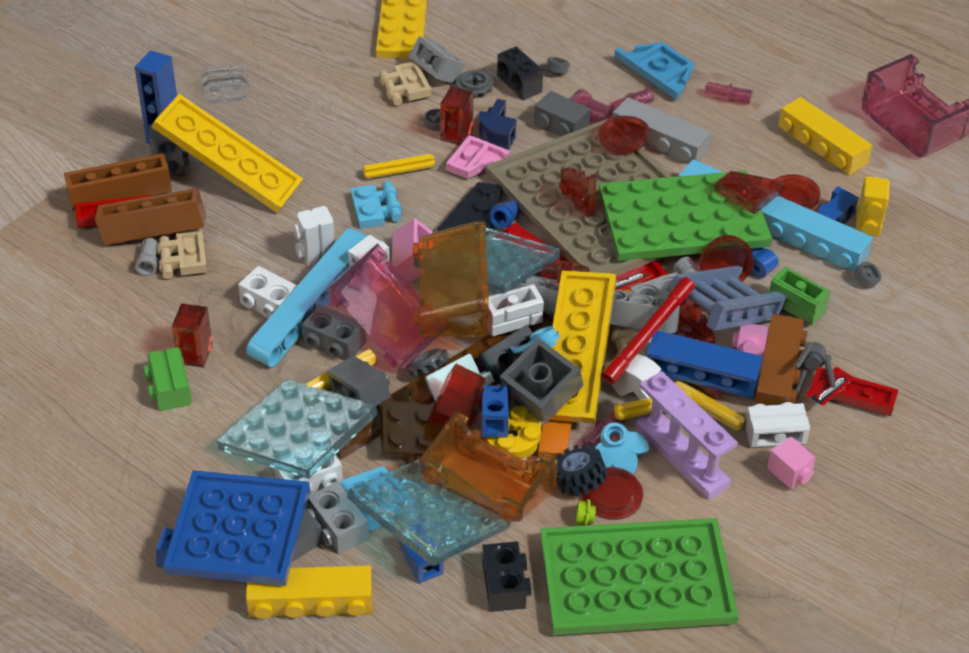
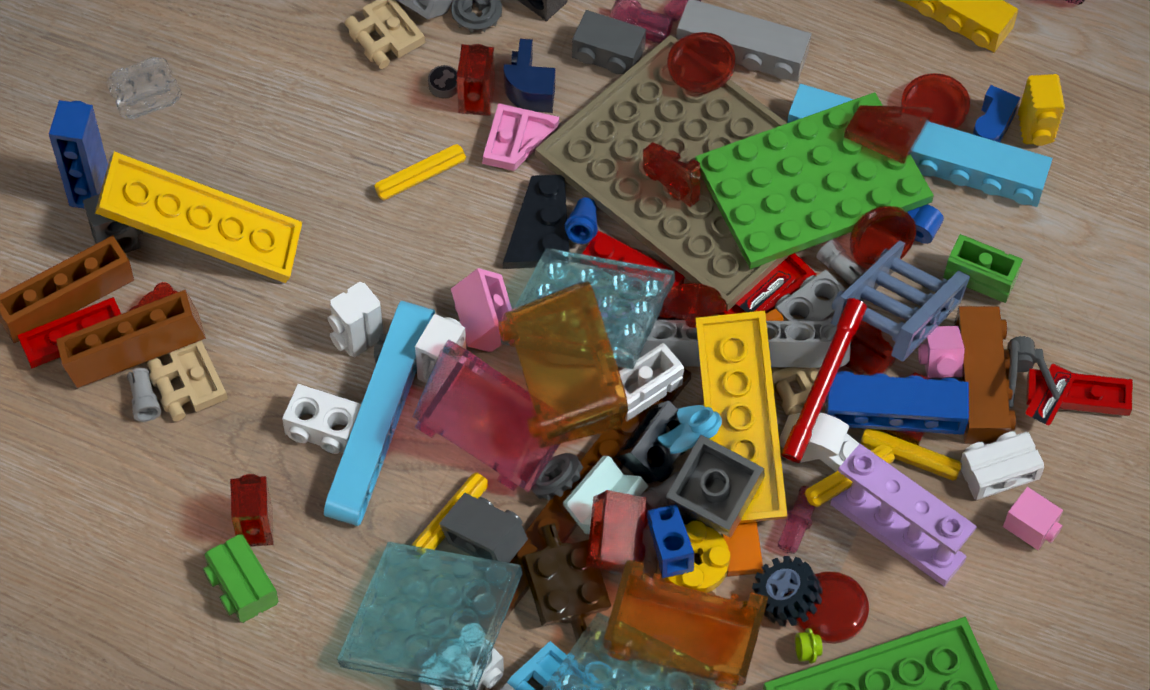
camera: 15 degrees left, 15 degrees up
dark grey brick [302,304,366,361] -> none
medium azure plate [350,181,402,229] -> none
medium azure plate [595,423,649,476] -> none
dark grey tile [854,262,881,288] -> none

